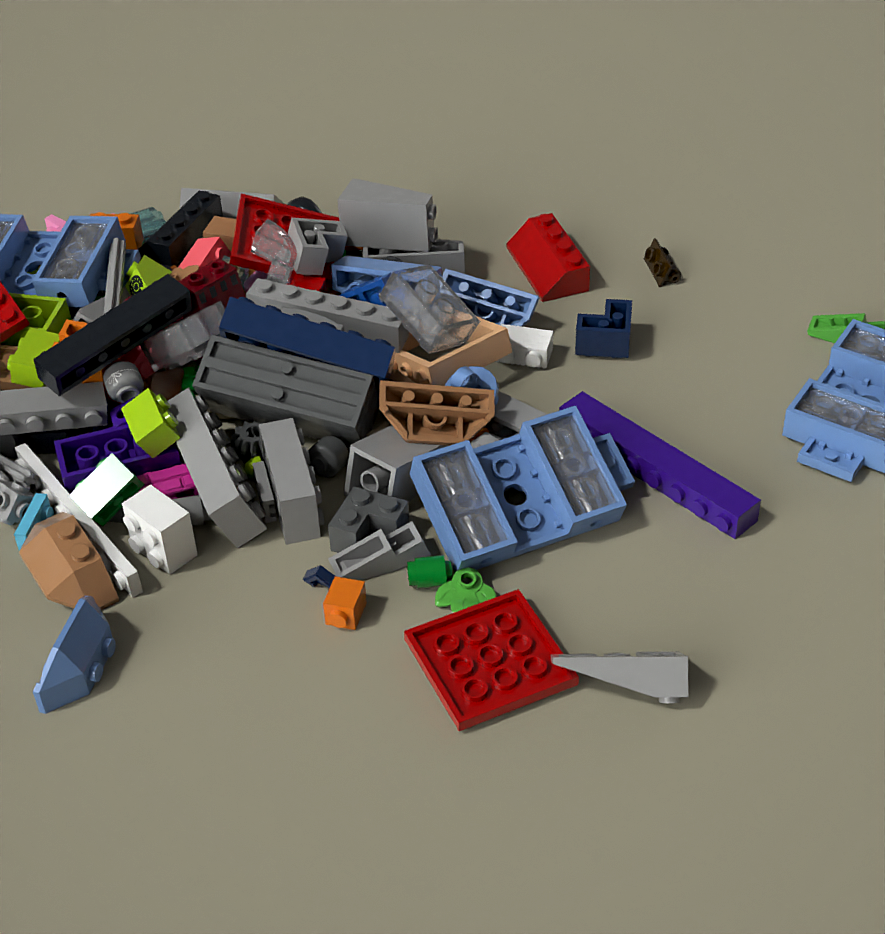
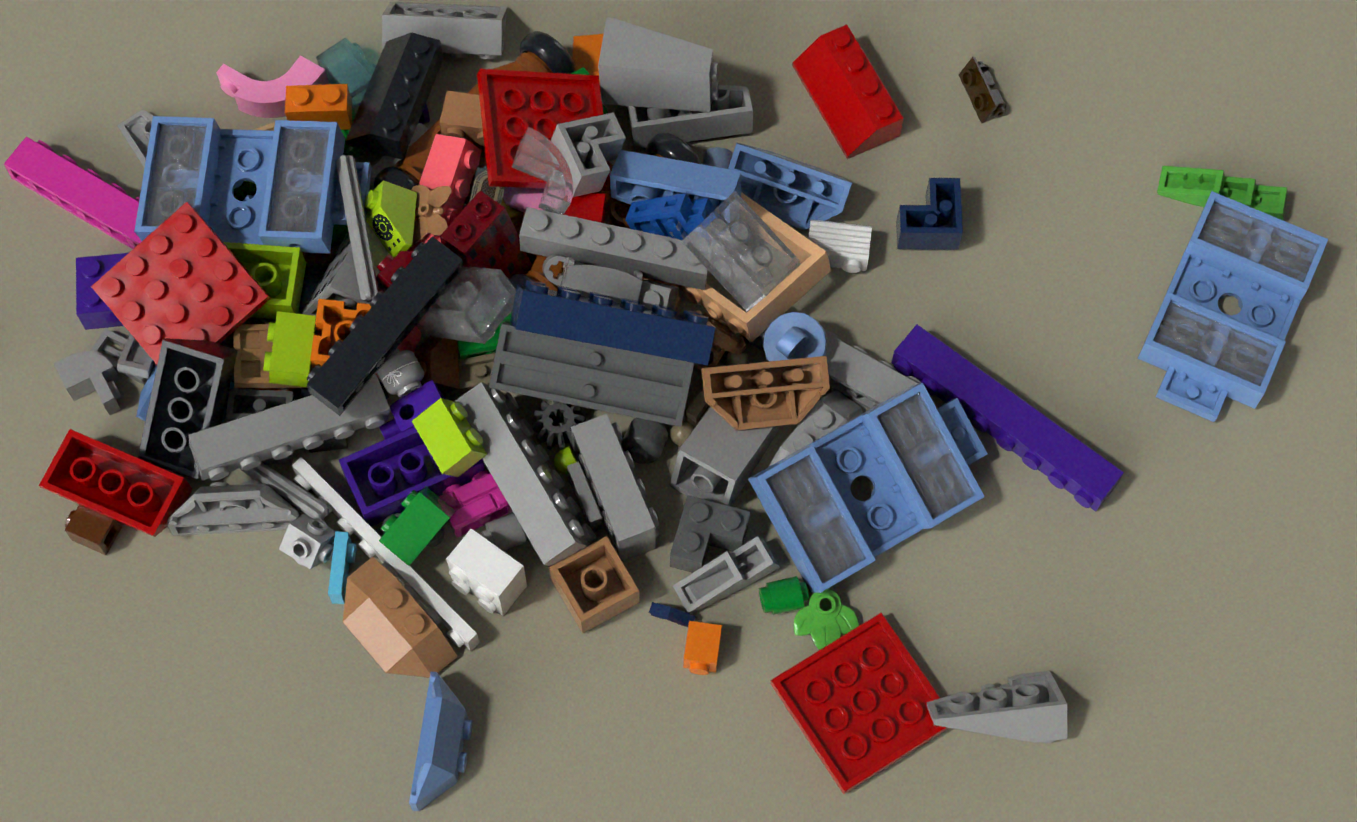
camera: 10 degrees left, 25 degrees up
none -> medium nougat brick [549,536,640,634]

